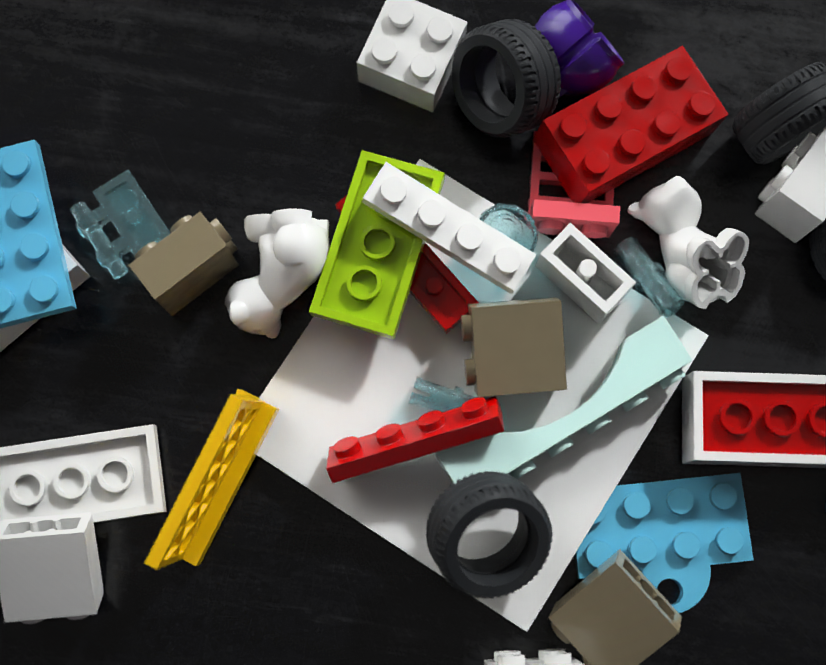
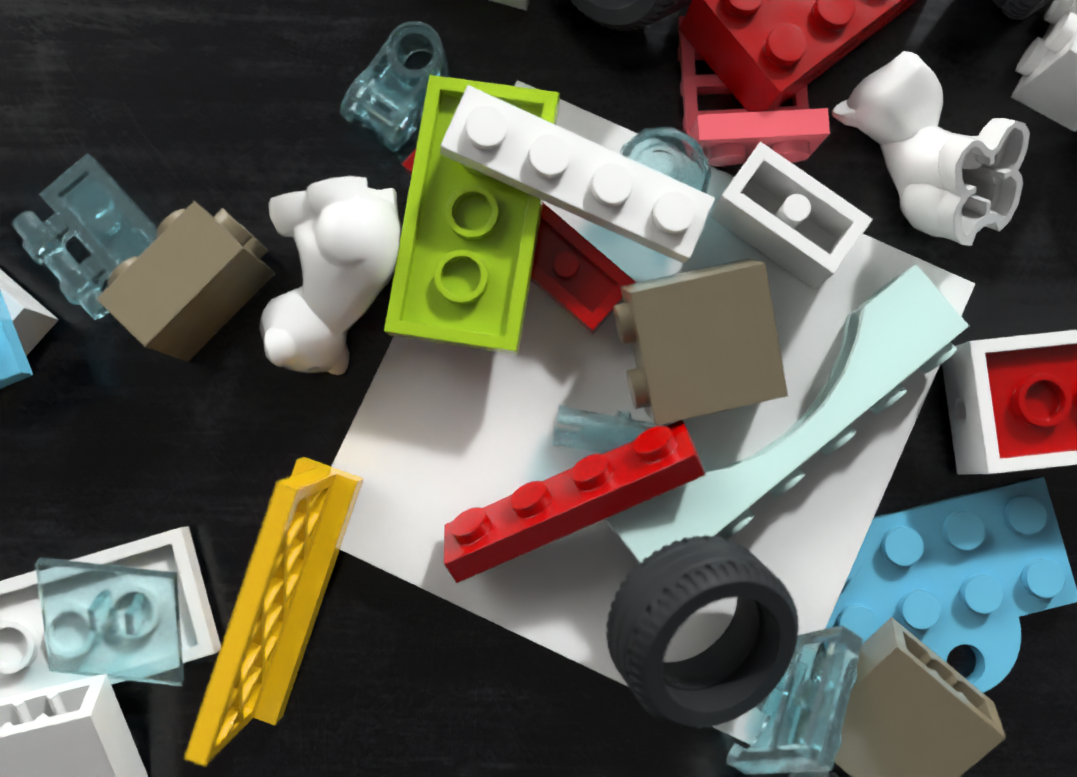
camera: 10 degrees left, 5 degrees up
clear light blue pin [614,237,685,318] -> none
none -> clear light blue piece [35,557,184,686]
none -> clear light blue piece [340,21,449,151]
none -> clear light blue wing [726,626,863,774]

